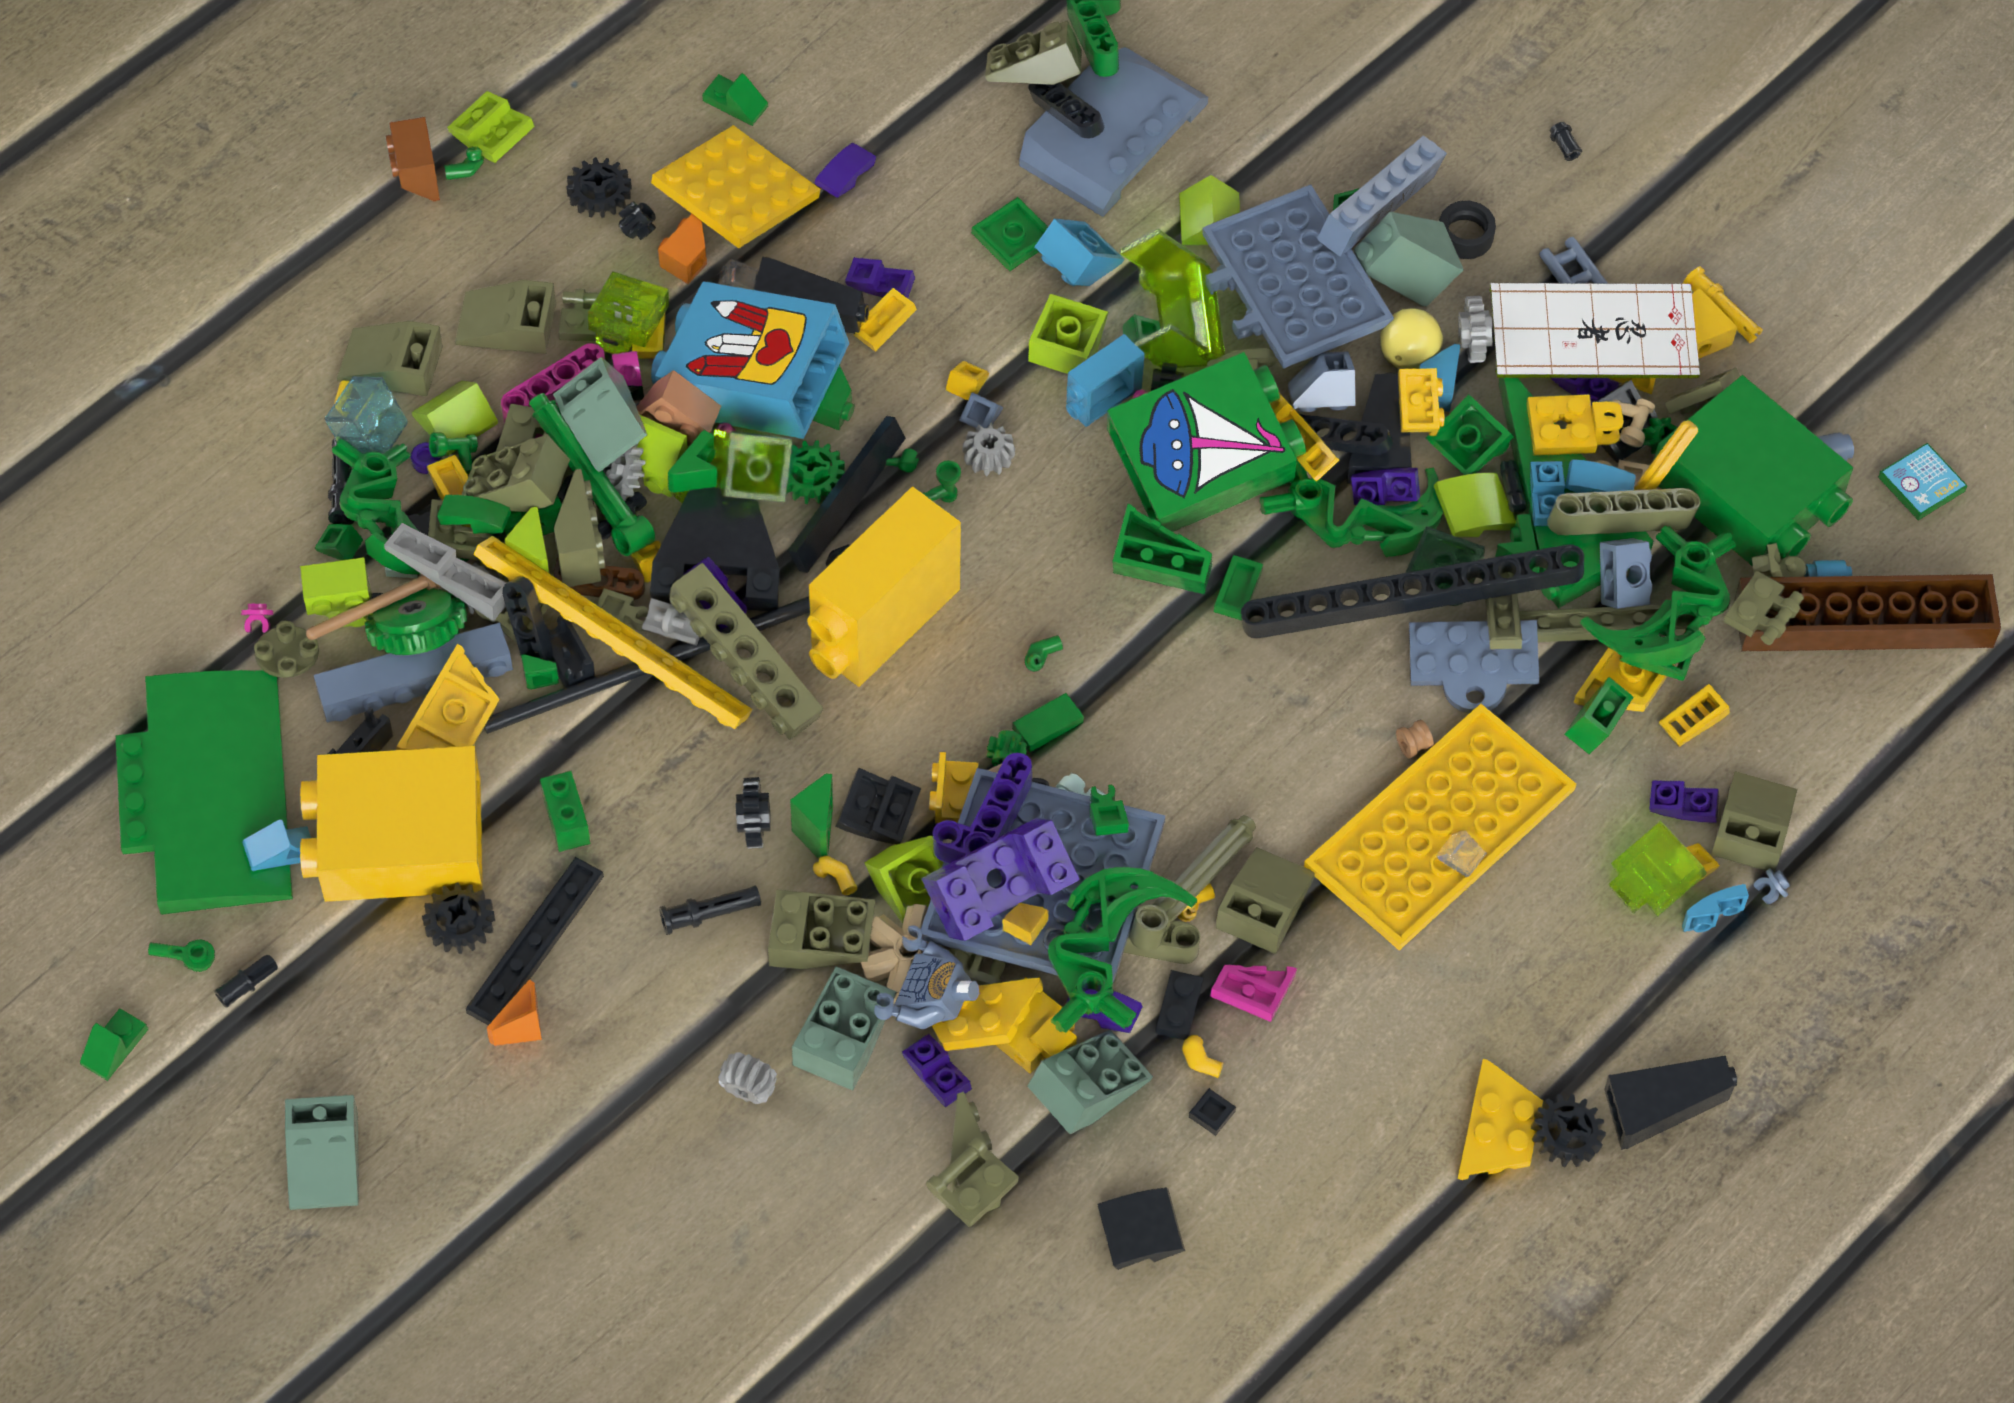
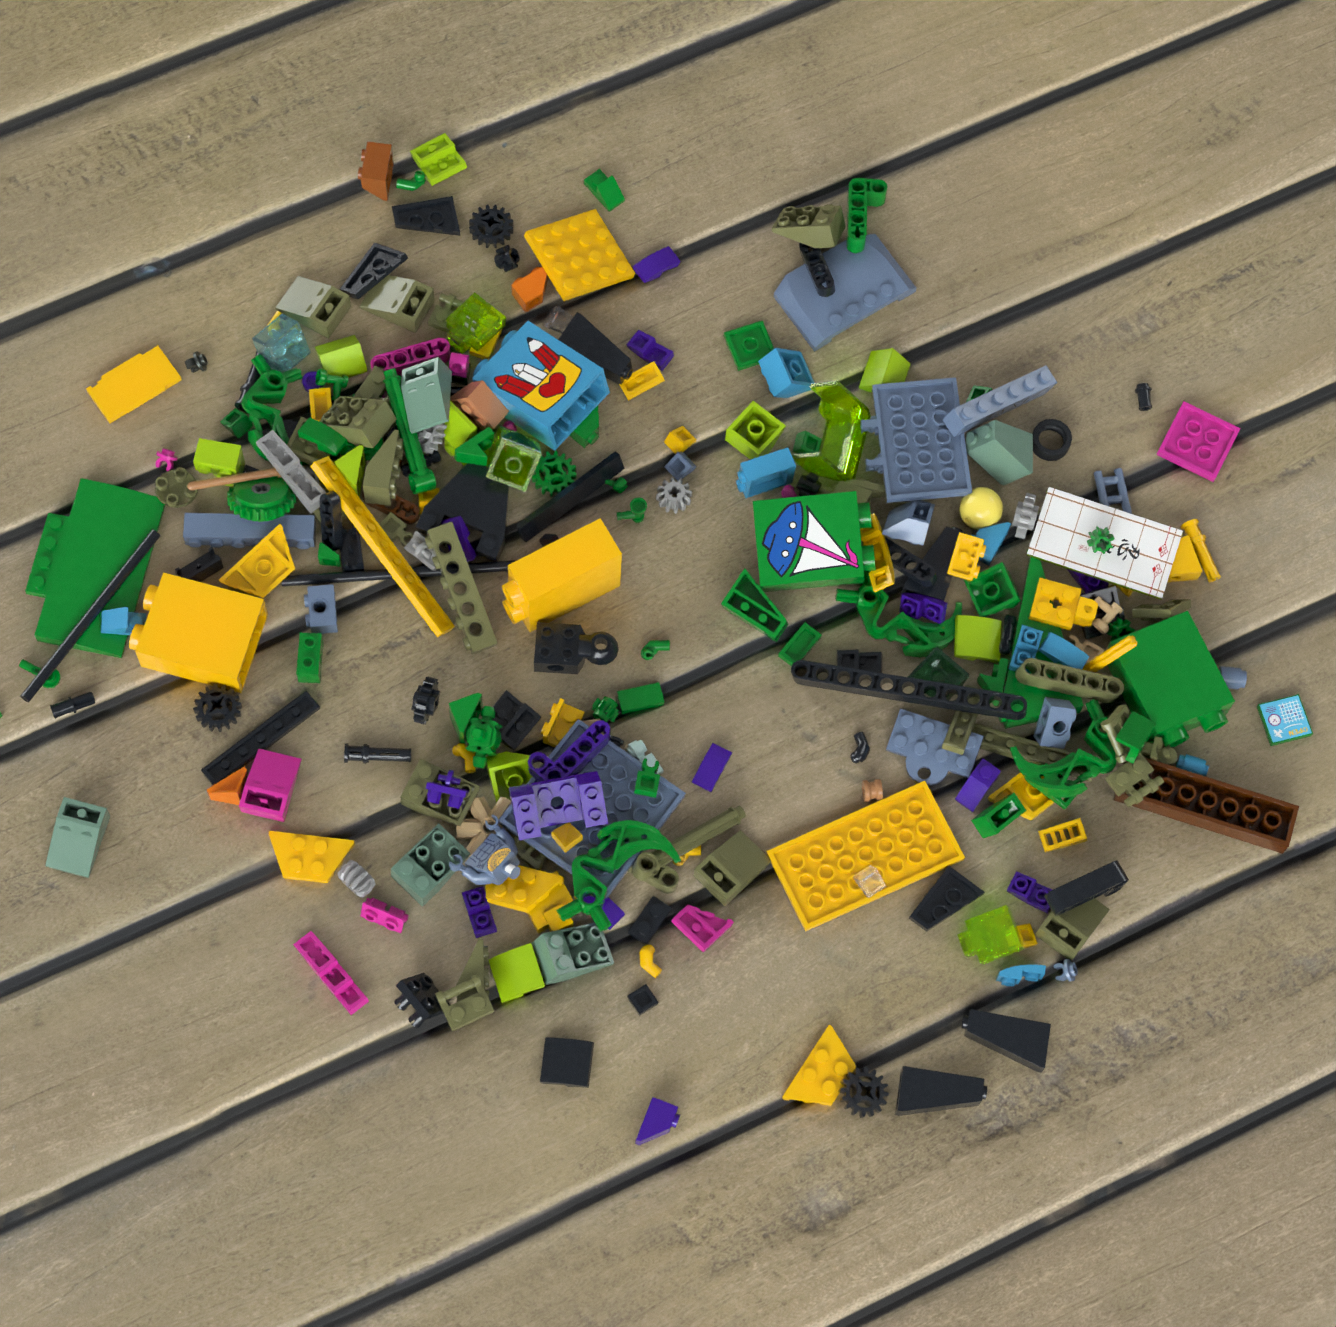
camera: 15 degrees right, 10 degrees up
none -> black piece [20,530,160,703]
none -> yellow piece [86,346,182,424]
none -> pearl dark grey plate [184,351,208,373]
none -> dark pink slope [239,749,302,822]
none -> yellow wing [269,831,355,883]
none -> dark pink slope [293,931,369,1015]
none -> sand blue brick [304,584,338,634]
none -> black wing [340,242,408,299]
none -> dark pink hinge [360,897,409,933]
none -> black wing [392,196,460,236]
none -> black plate [394,973,450,1028]
none -> dark purple hips [426,770,468,809]
none -> green piece [466,706,503,769]
none -> lime slope [489,943,545,1003]
none -> black brick [534,622,619,674]
none -> dark purple slope [635,1097,680,1145]
none -> dark purple slope [692,743,733,792]
none -> black slope [837,649,882,673]
none -> black arm [850,732,870,764]
none -> black wing [909,866,985,932]
none -> dark purple slope [955,759,1001,812]
none -> black slope [961,1009,1051,1073]
none -> black beam [1044,860,1129,916]
none -> green gear [1087,526,1115,554]
none -> olive plate [1100,705,1130,763]
none -> green panel [1115,711,1156,764]
none -> dark pink plate [1156,401,1241,482]

